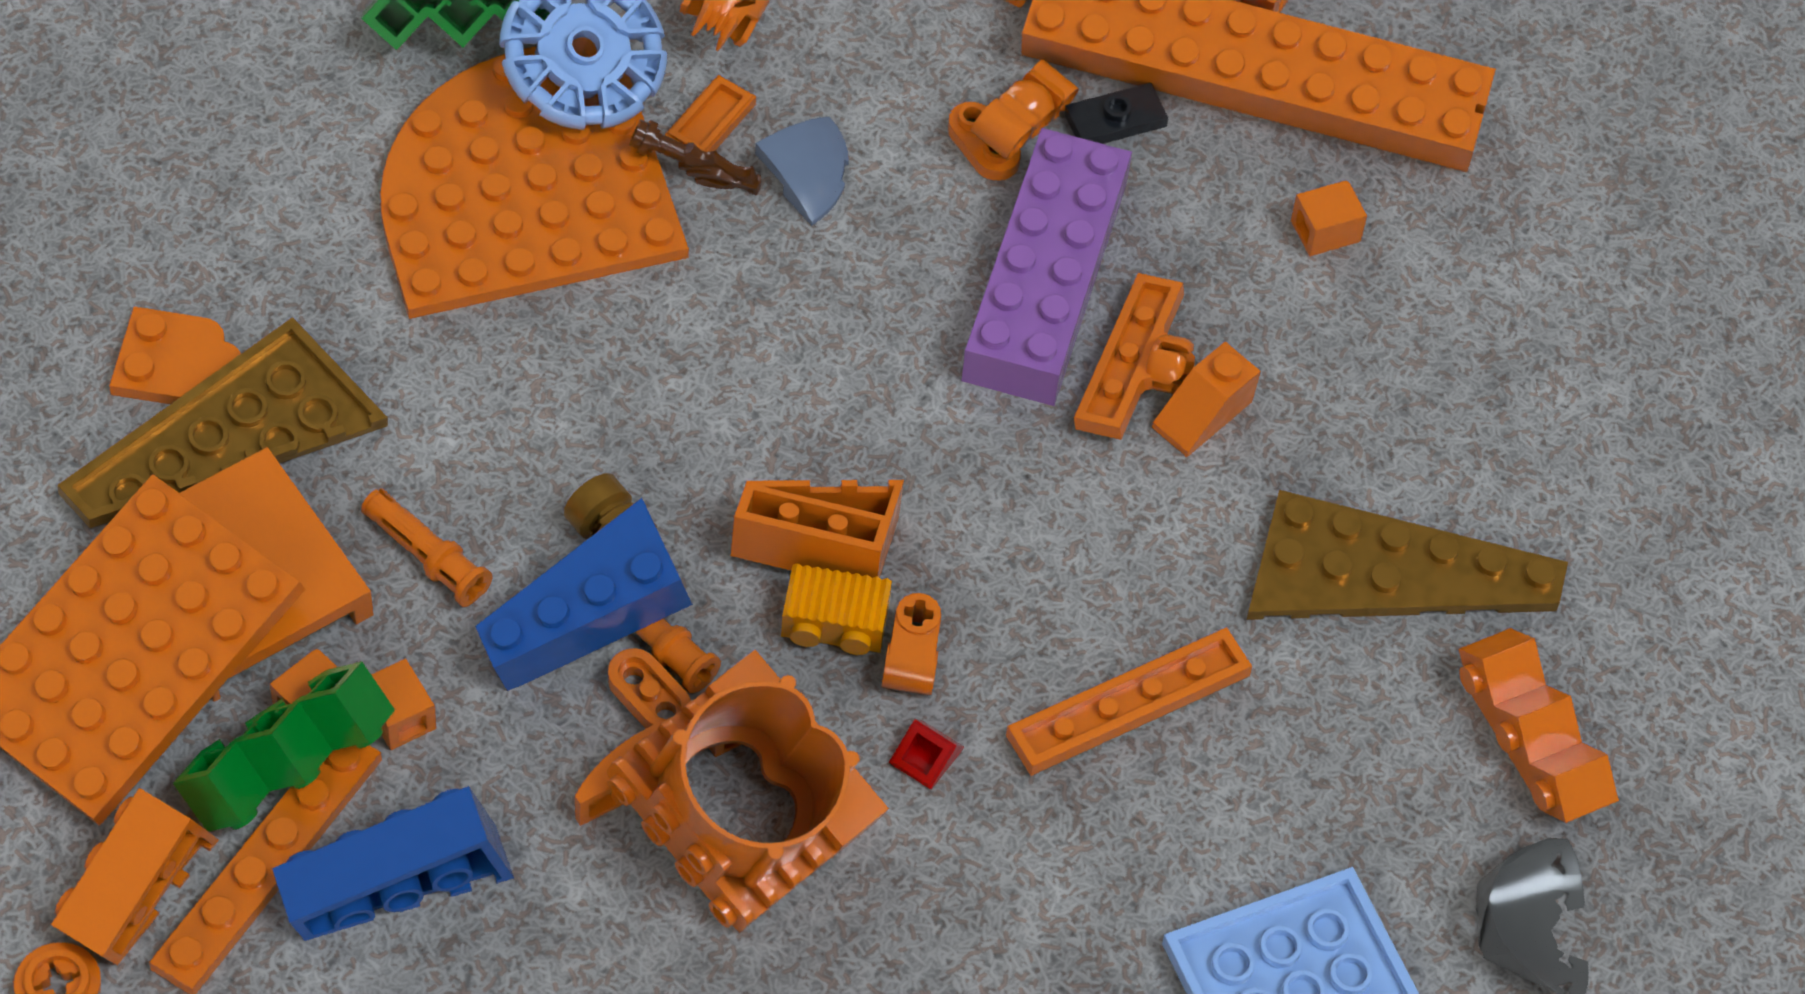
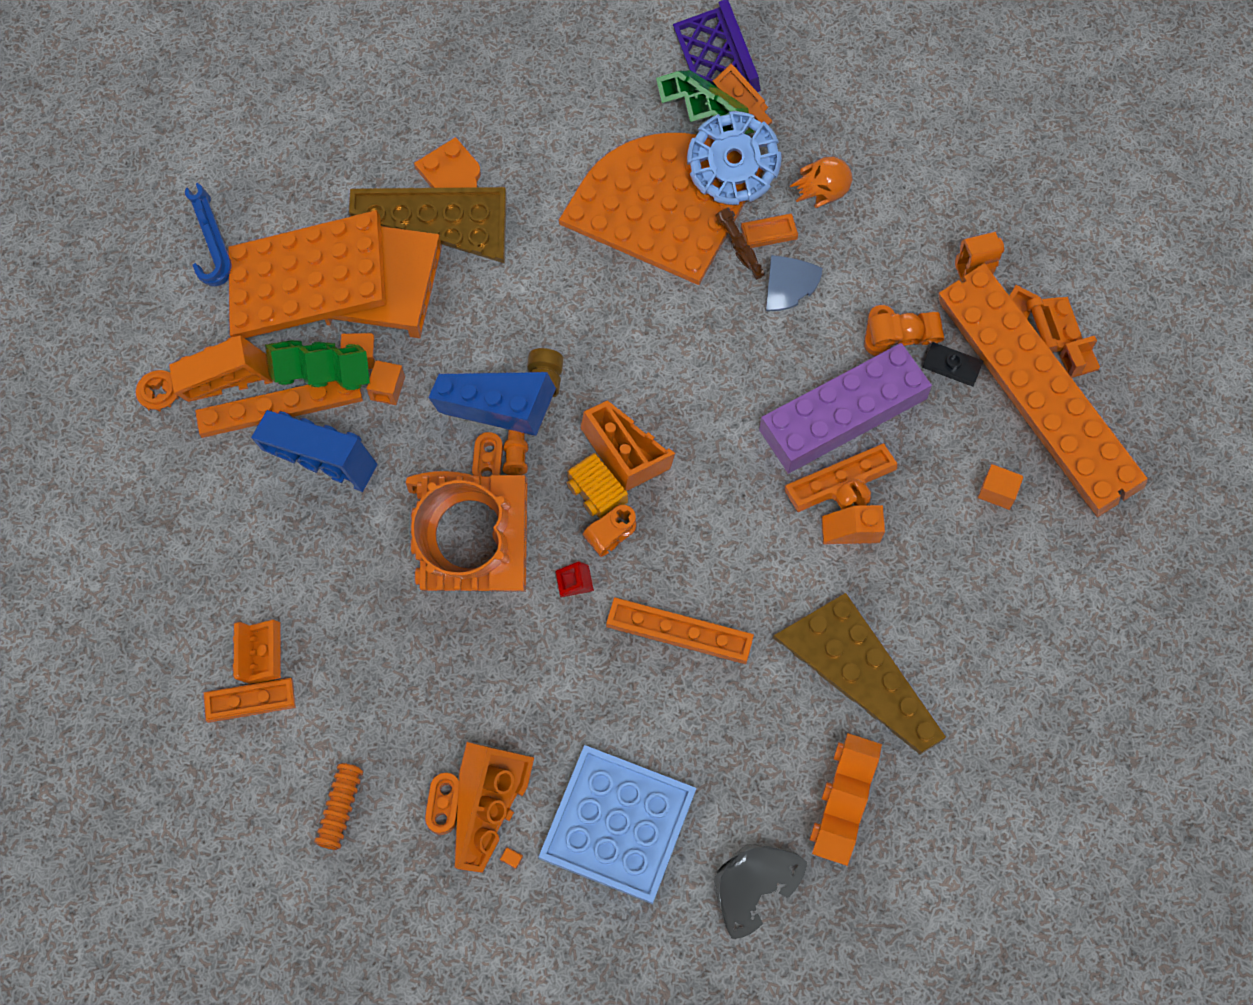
camera: 50 degrees right, 10 degrees up
orange pin [361,488,493,607] -> none

